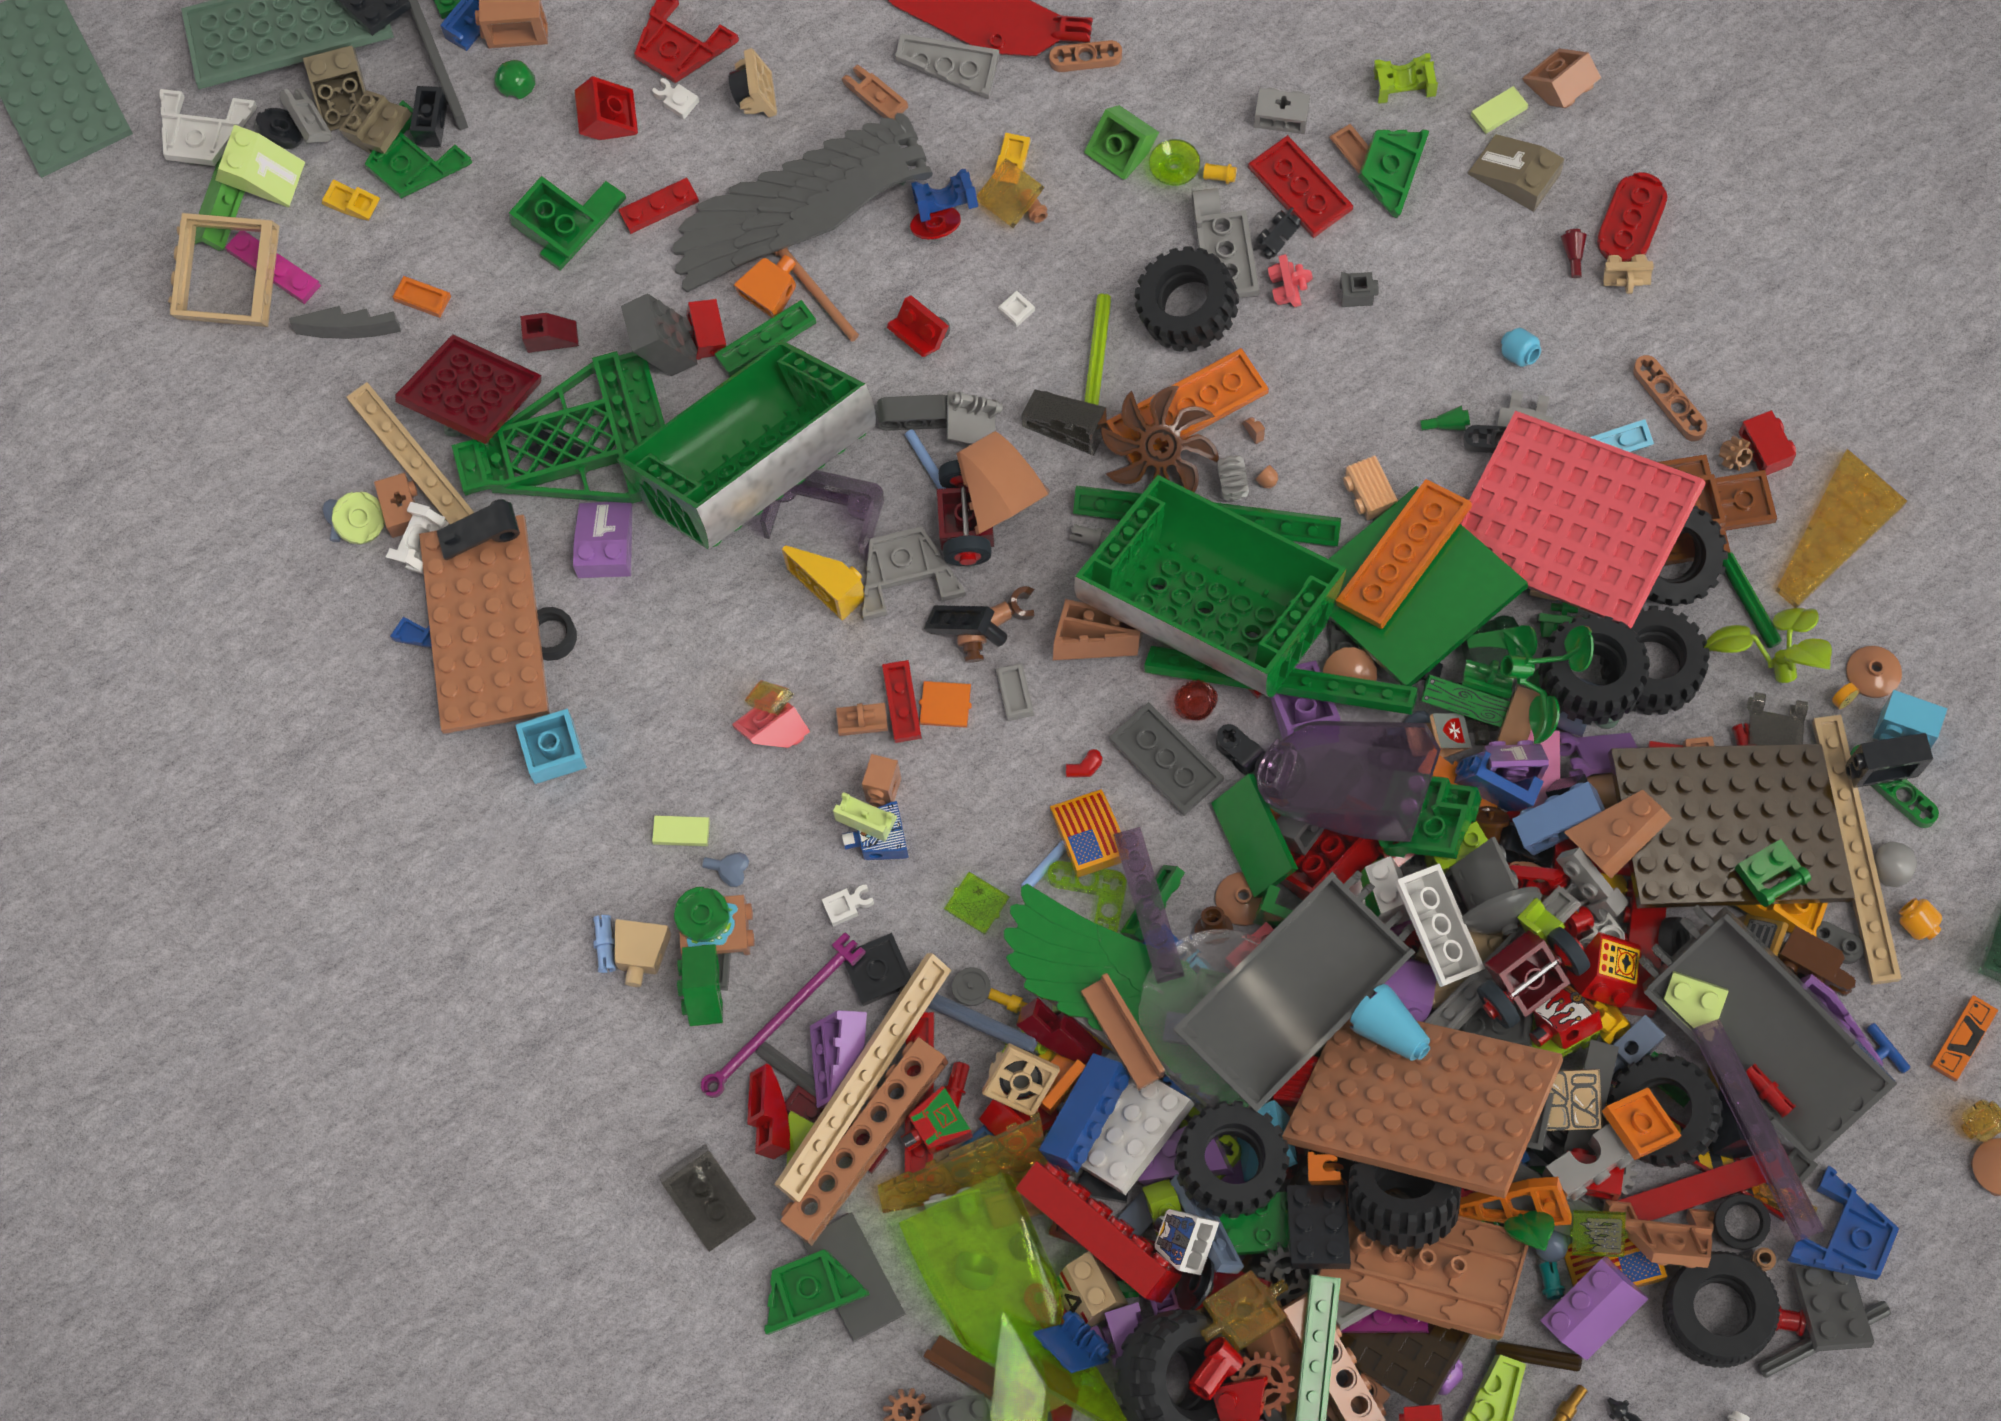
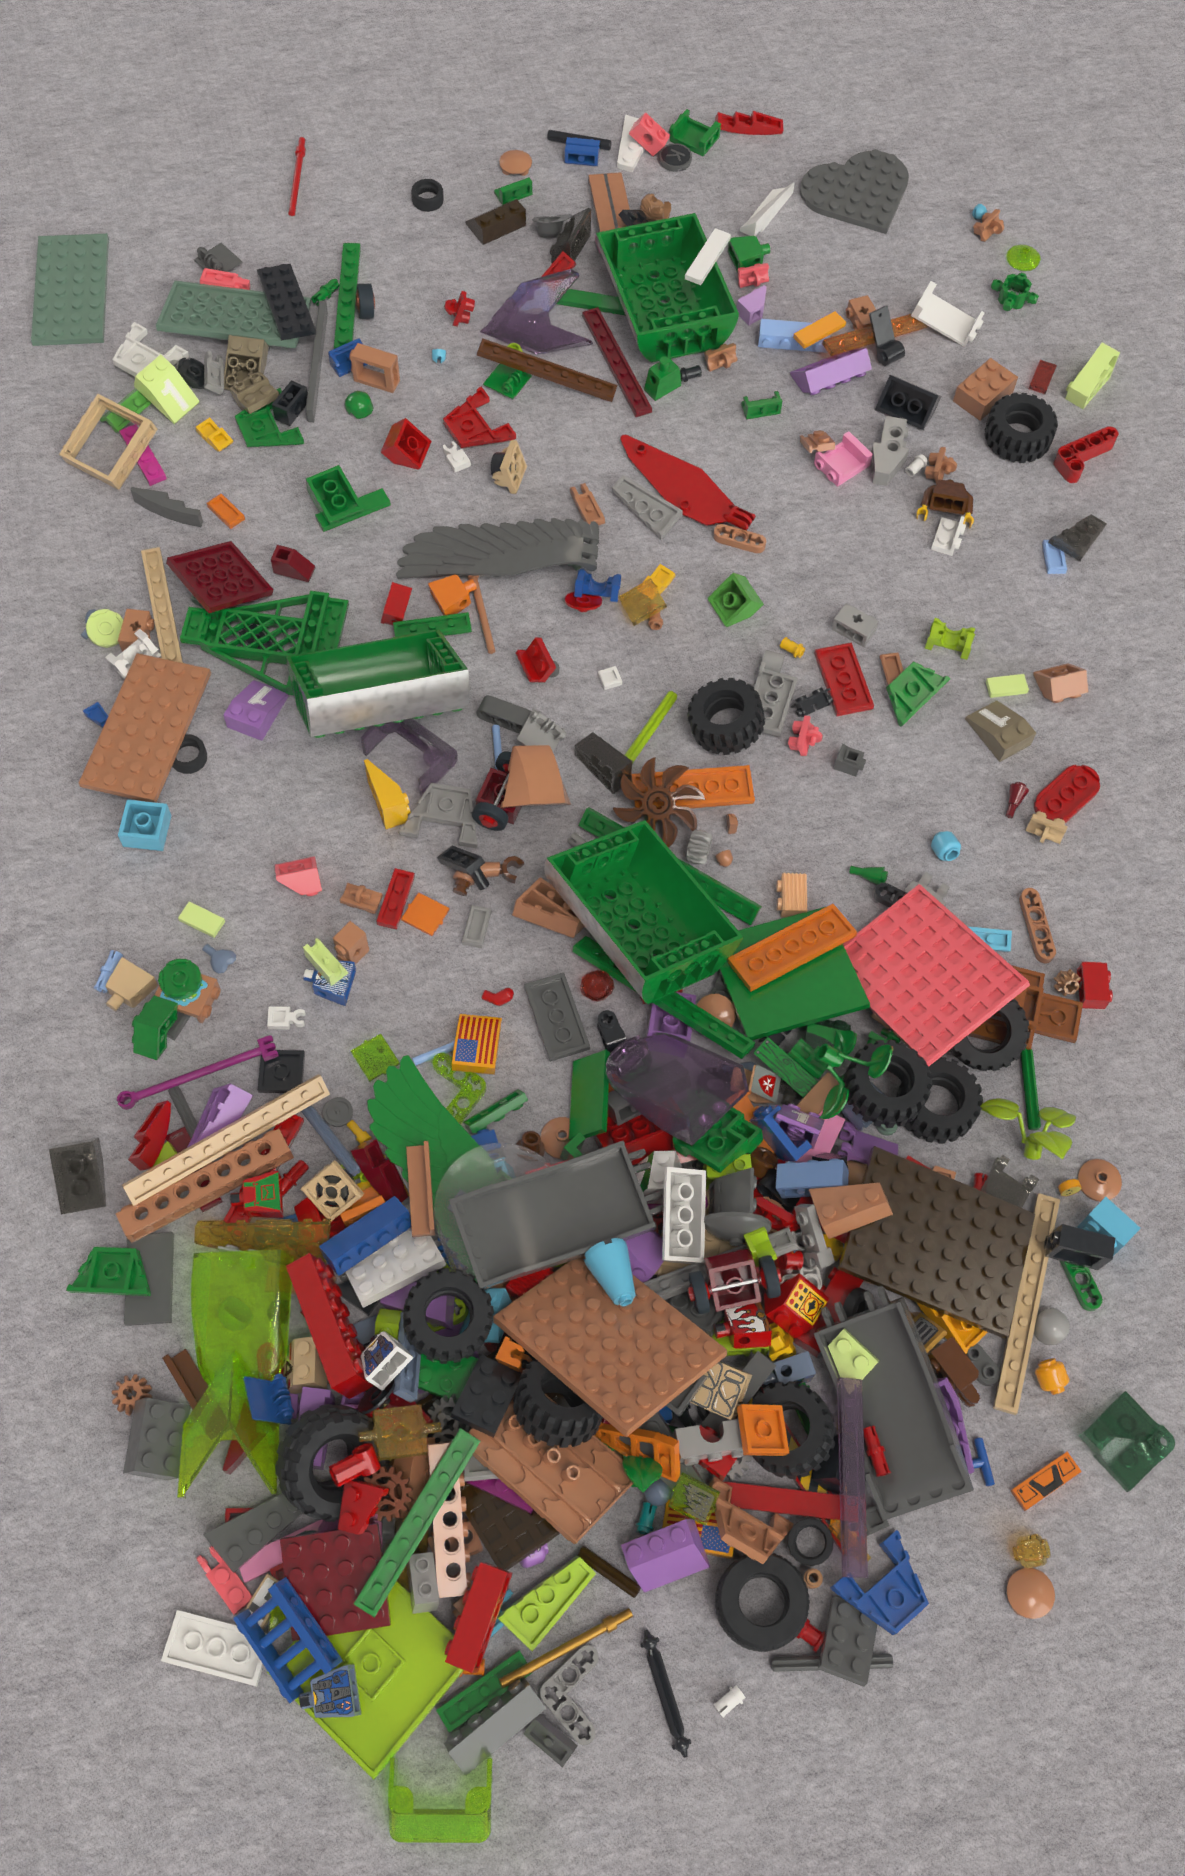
camera: 15 degrees right, 5 degrees down
black door [437,499,520,560] -> none
red plate [618,177,699,234] -> none
dark grey brick [621,293,698,376] -> none
clear yellow tile [745,680,794,715] -> none
clear purple plate [1113,827,1185,984] -> none
clear neon green dish [1149,139,1200,186] -> none
green plate [1735,839,1811,907] -> none
clear yellow wing [1776,449,1907,608] -> none

